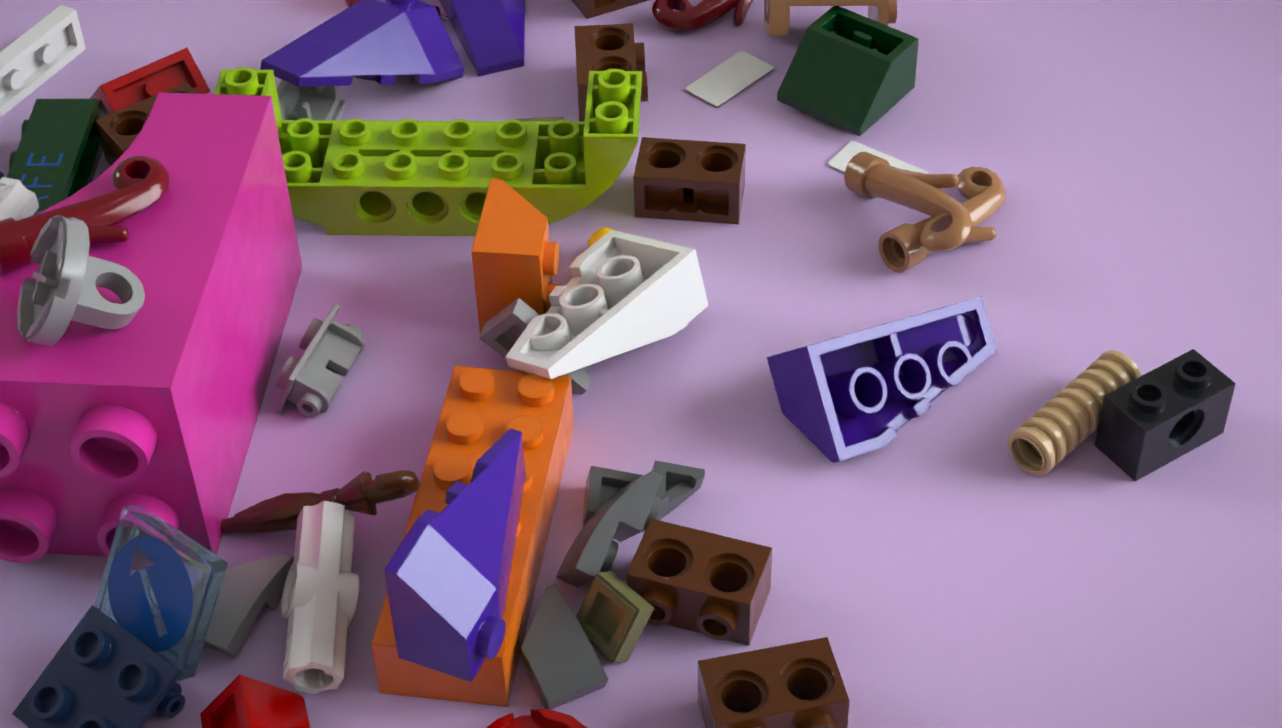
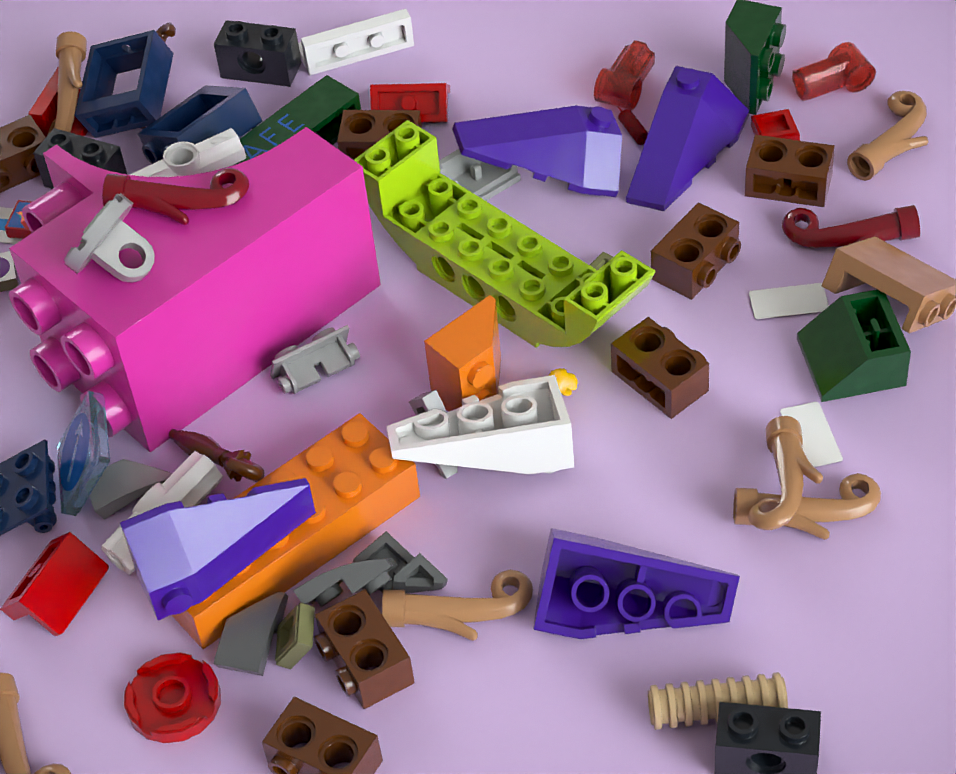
camera: 45 degrees right, 5 degrees up
none -> medium nougat plant [382,569,533,641]

